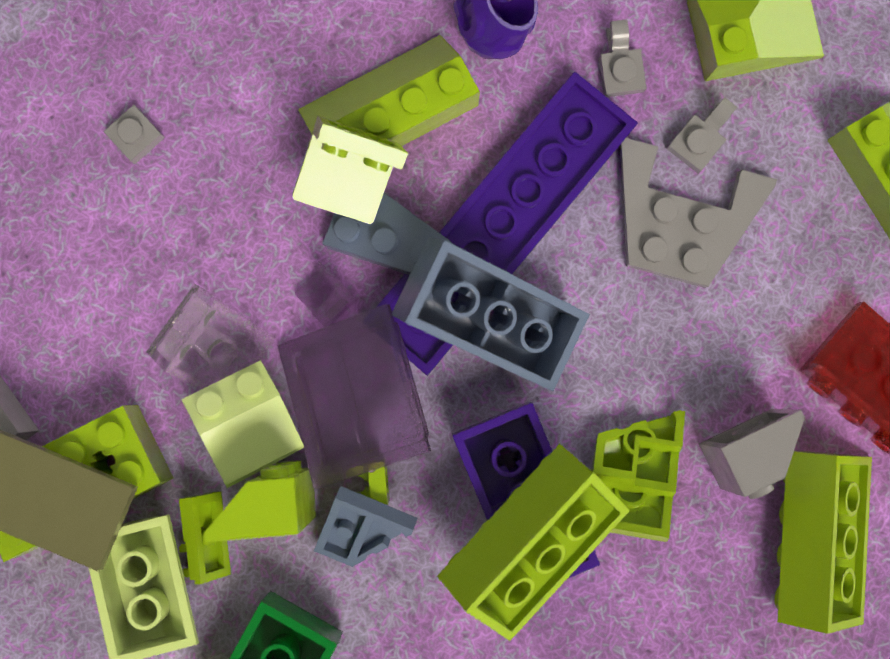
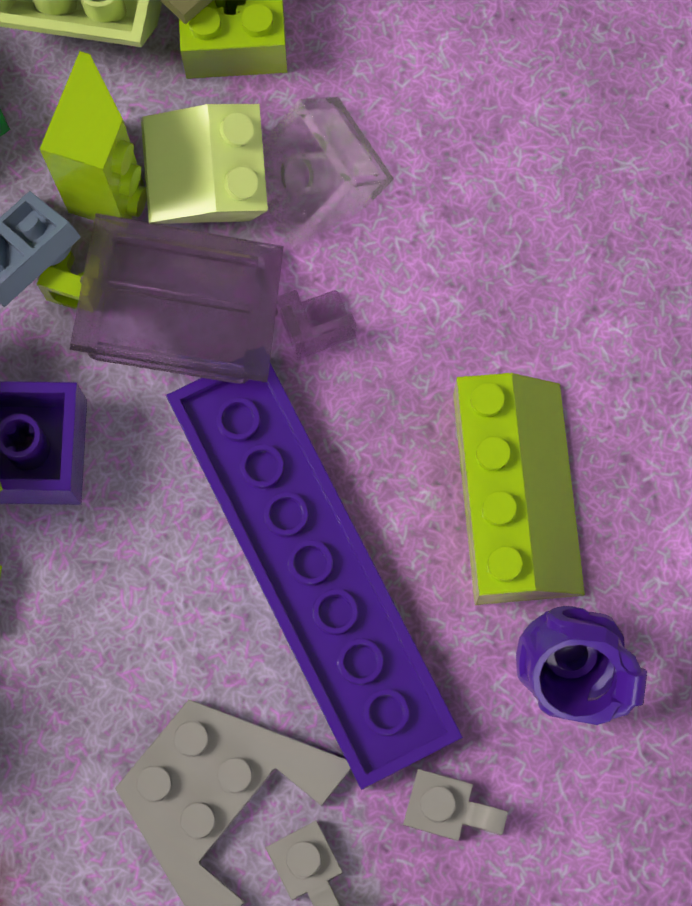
camera: 115 degrees right, 10 degrees down
light grey plate [103,105,165,164] -> none
lime plate [179,491,231,584] -> none
bracket [292,116,408,224] -> none
sand blue wing [322,193,452,275] -> none
sand blue brick [391,237,590,391] -> none

